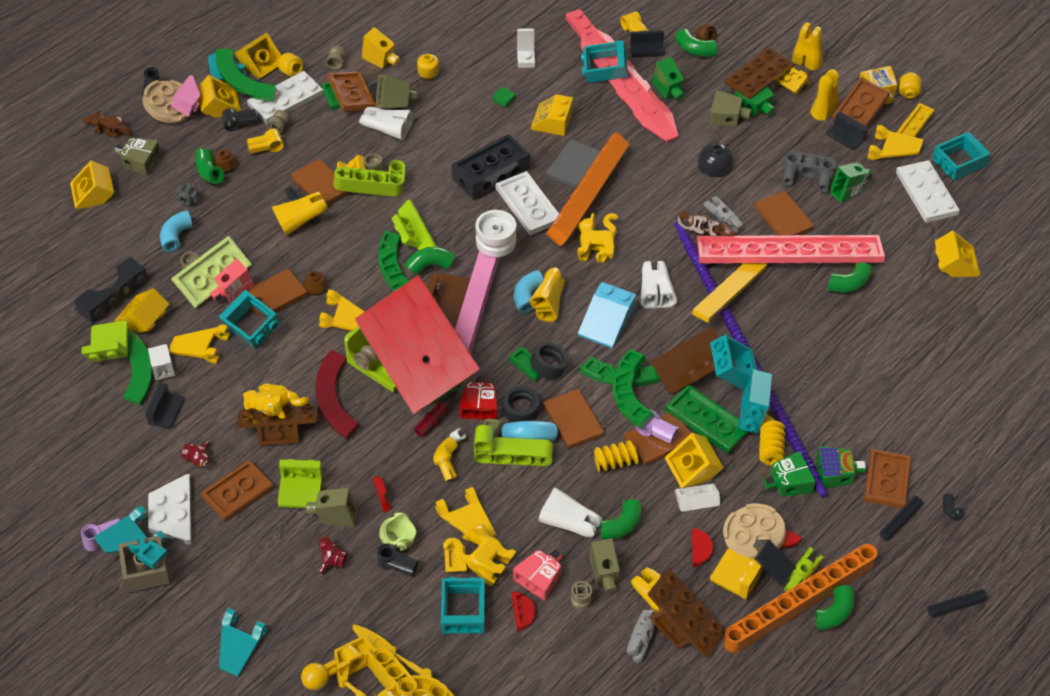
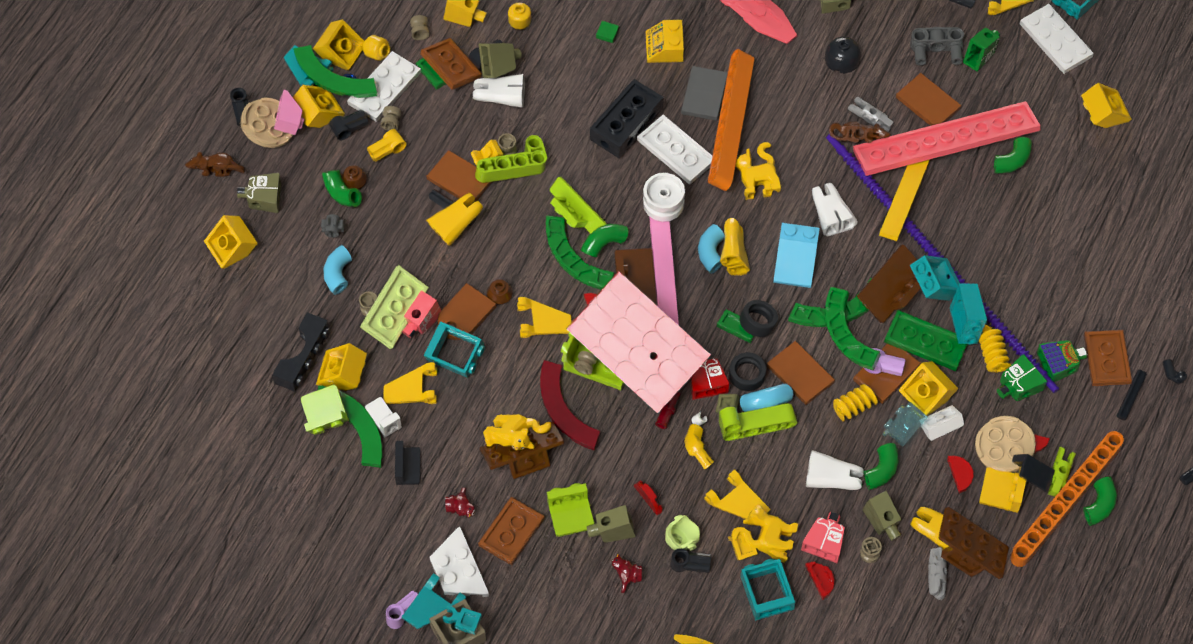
camera: 15 degrees left, 10 degrees up
none -> clear light blue bracket [882,402,928,447]

